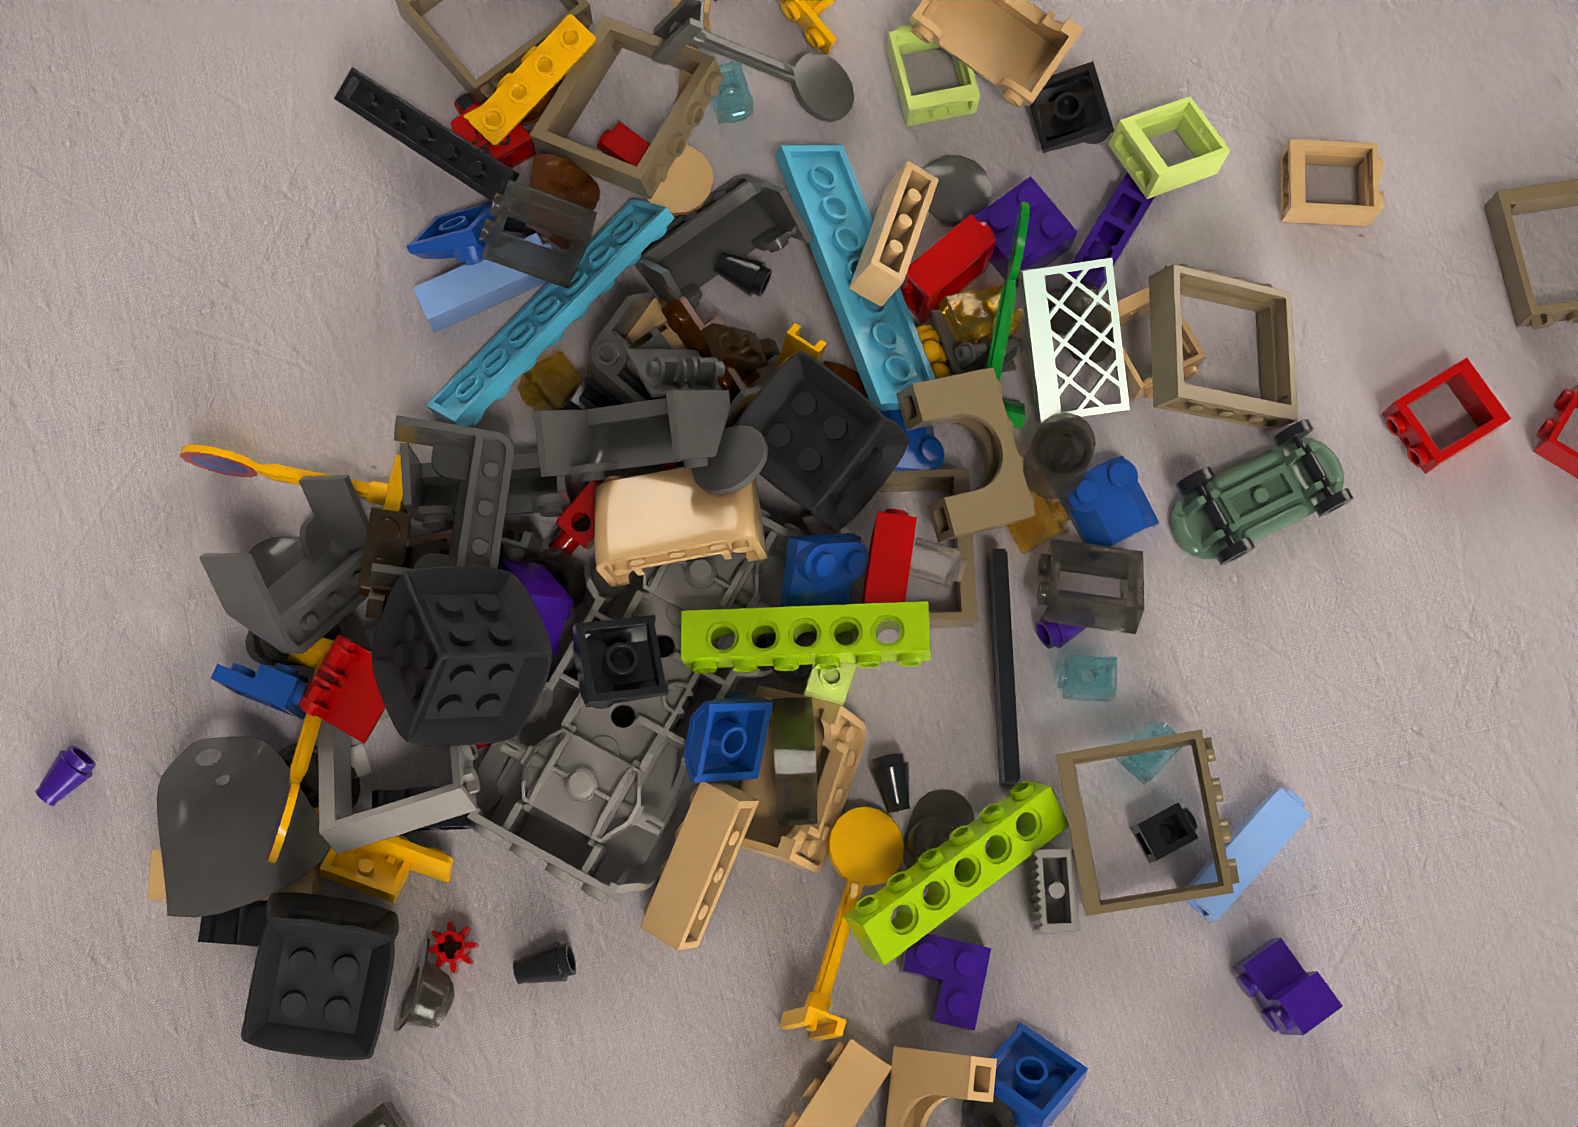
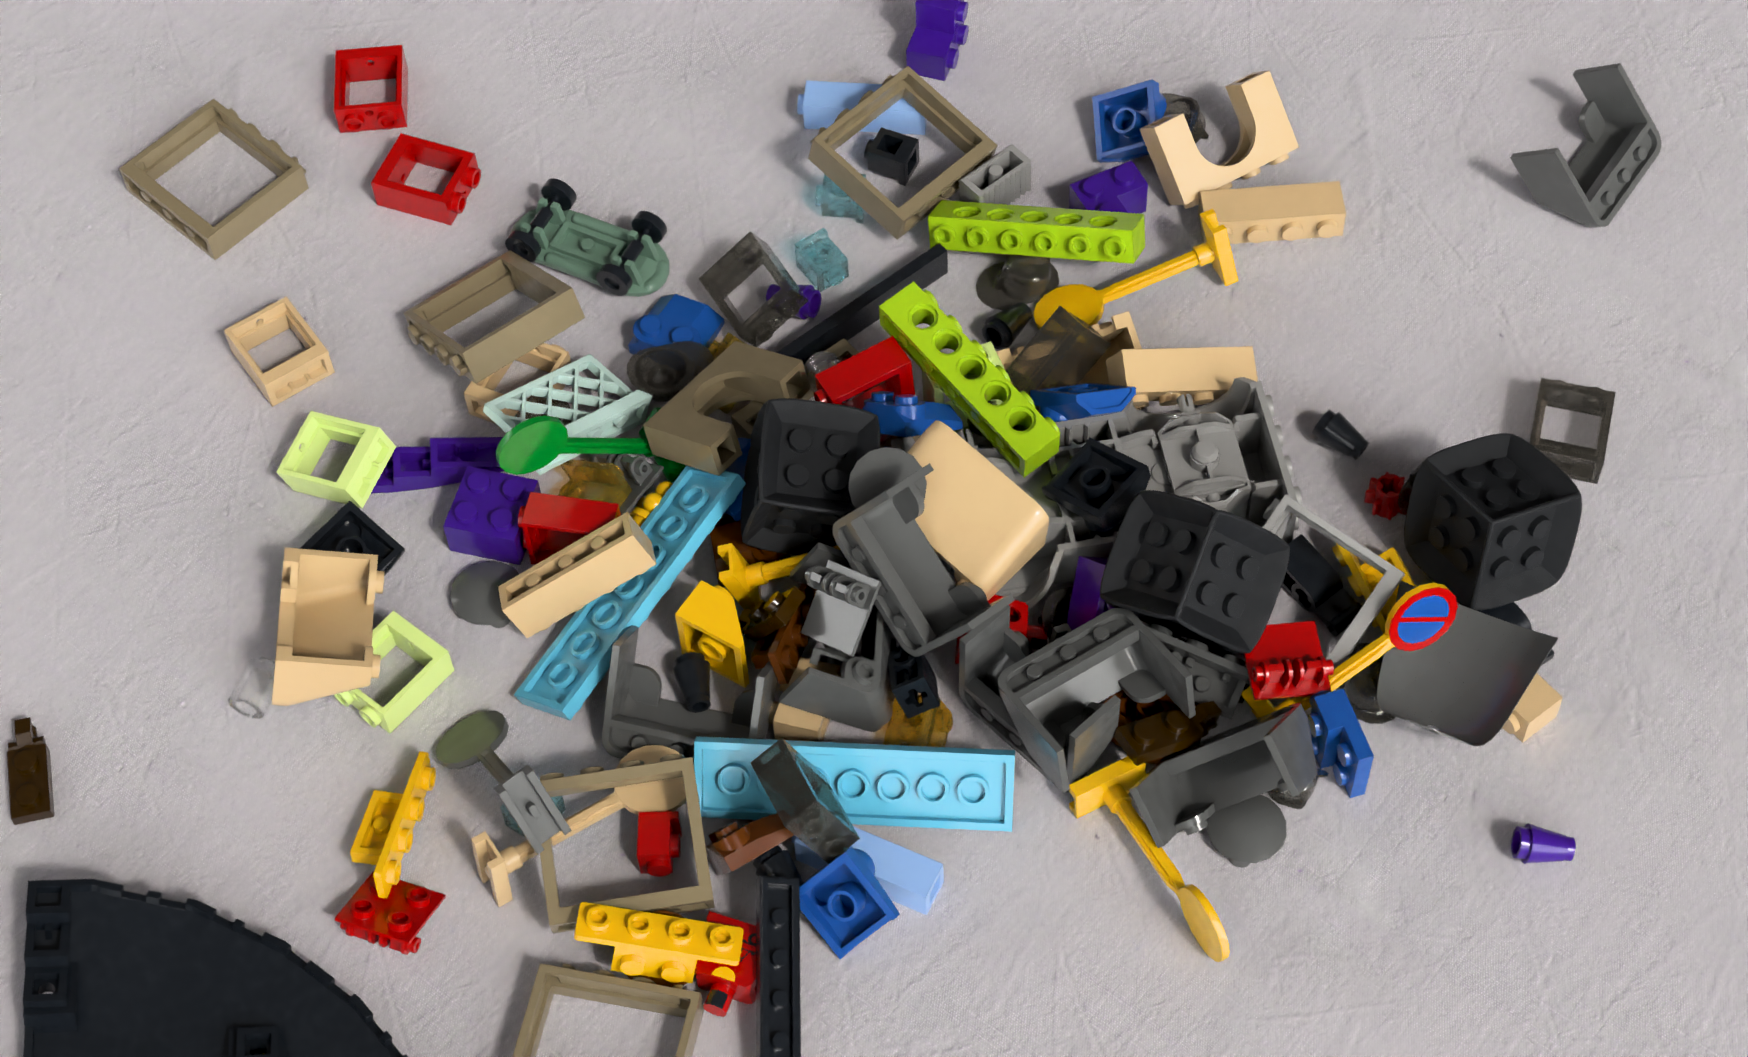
camera: 120 degrees left, 20 degrees down
none -> yellow slope [675,580,749,688]

